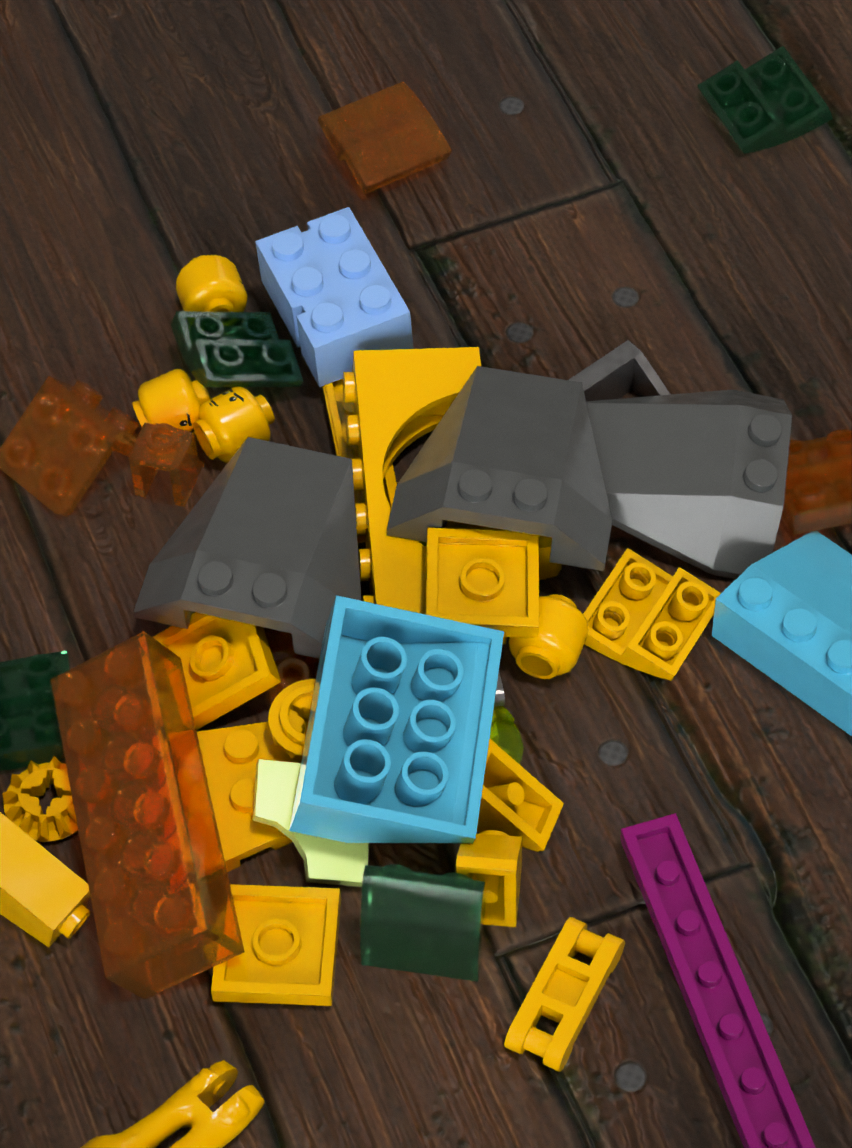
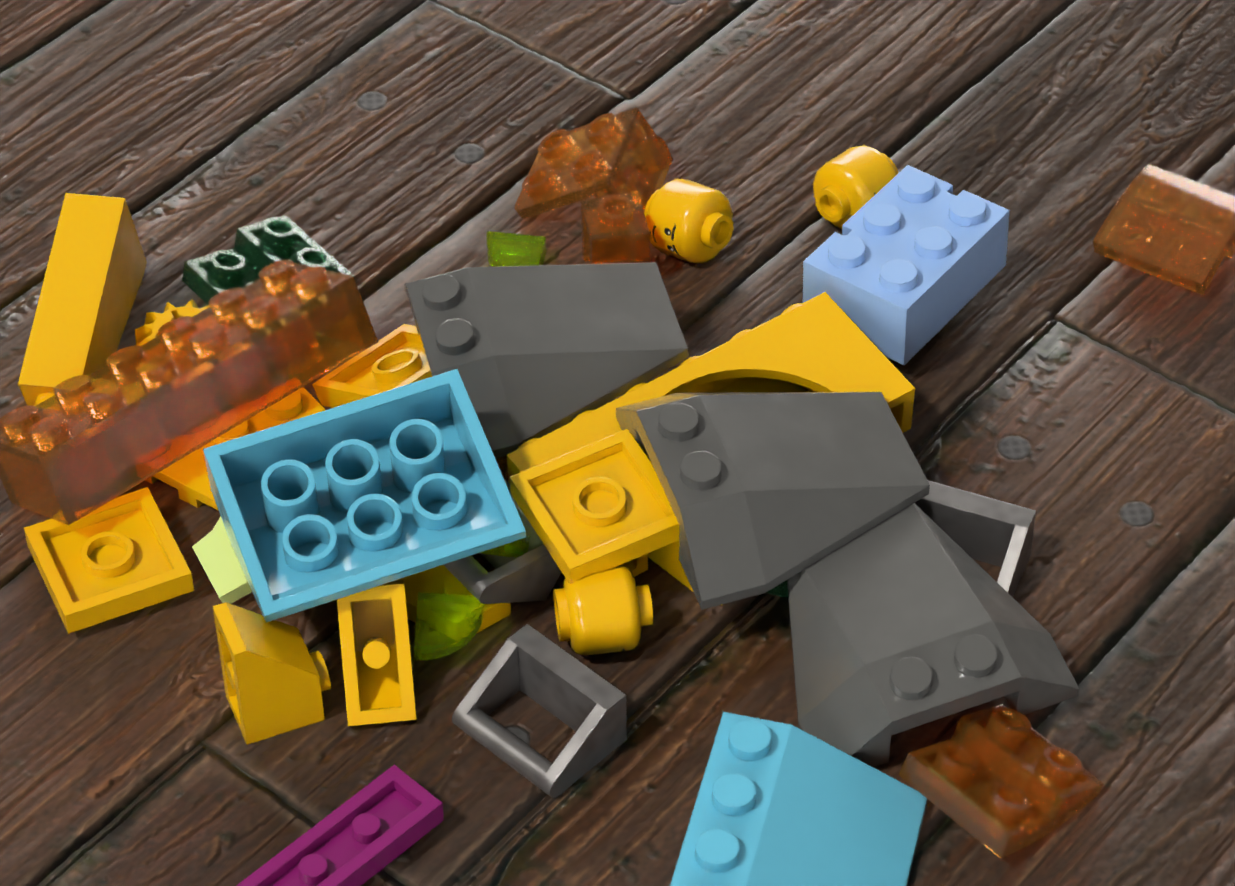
camera: 60 degrees right, 10 degrees down
clear green slope [170,311,303,387] -> none
yellow head [193,386,275,463] -> none
clear green slope [360,864,485,982] -> none
yellow plate [504,917,625,1072] -> none
yellow slope [583,548,721,681] -> none
none -> flat silver tile [452,624,627,798]
none -> clear neon green tile [486,231,546,267]

